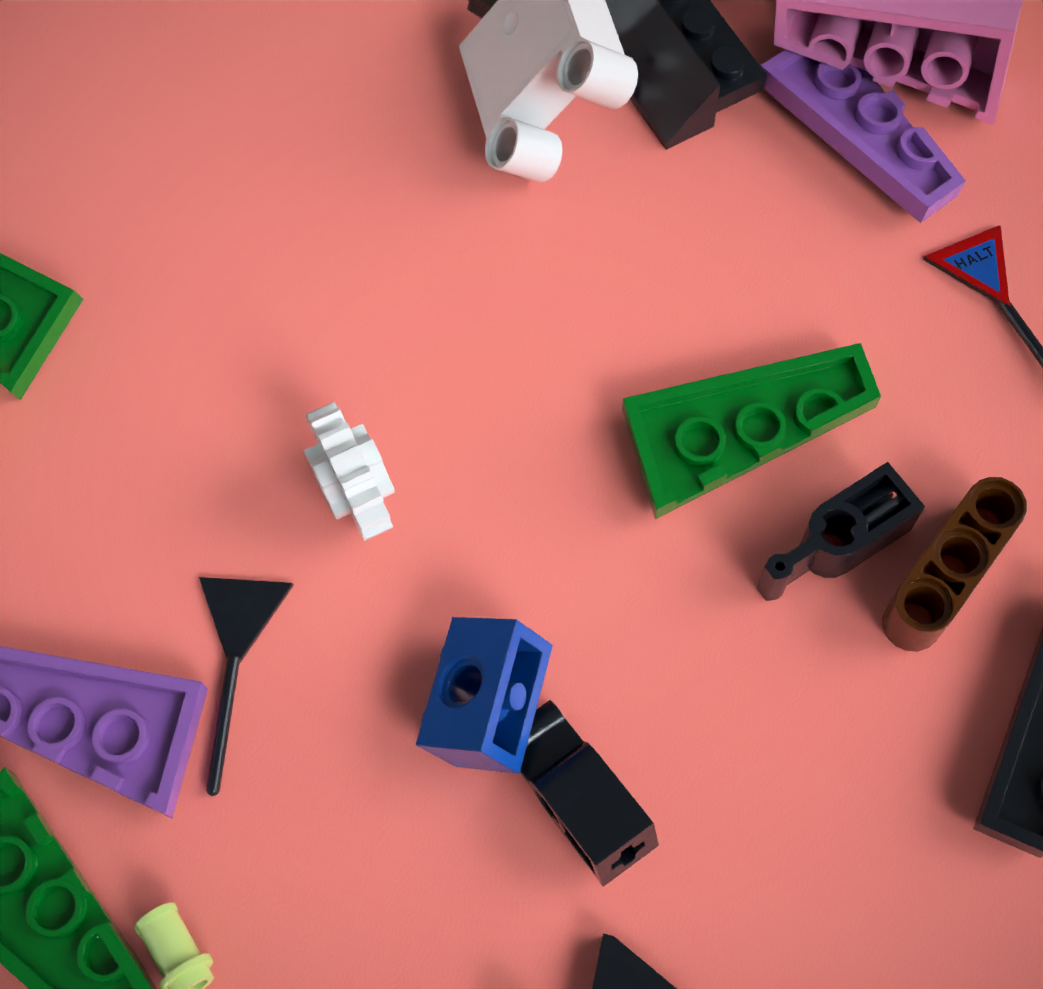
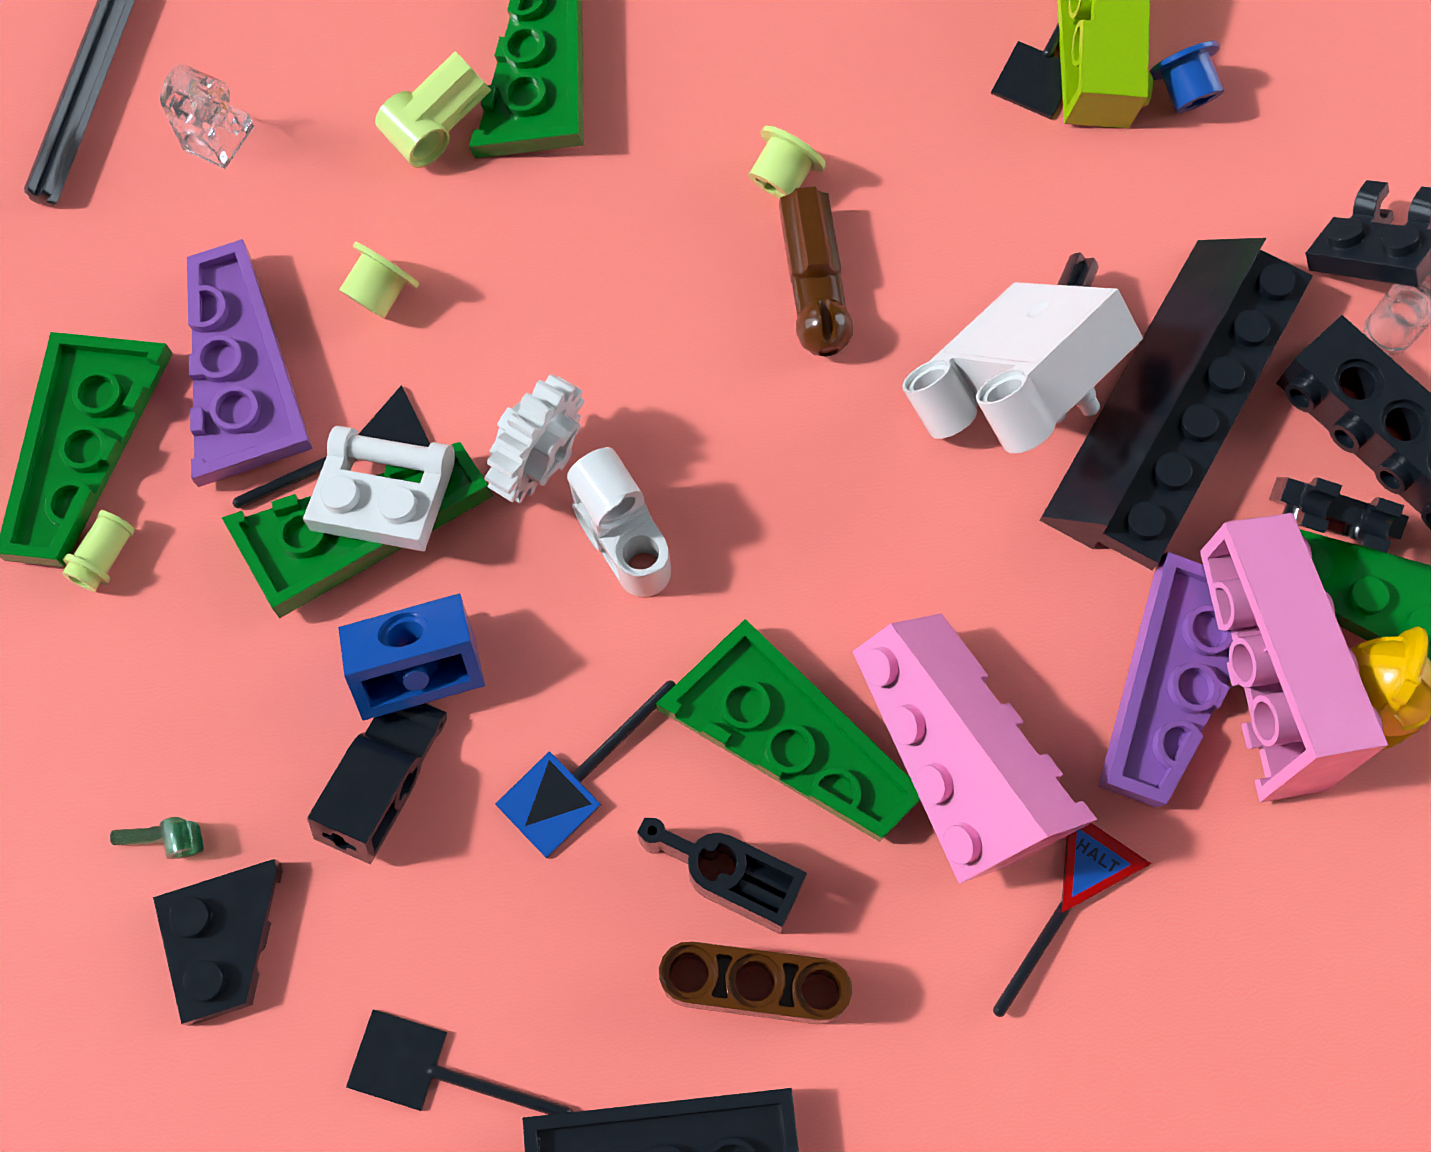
camera: 55 degrees right, 5 degrees up
none -> green wing [221,442,493,619]
none -> white plate [303,426,455,552]
none -> yellowish green piece [339,241,420,319]
none -> black piece [346,1009,572,1115]
none -> piece [495,680,676,859]
none -> white piece [567,447,671,597]
none -> yellowish green piece [748,125,826,199]
none -> reddish brown piece [779,186,853,357]
none -> bright pink wedge [852,613,1097,884]

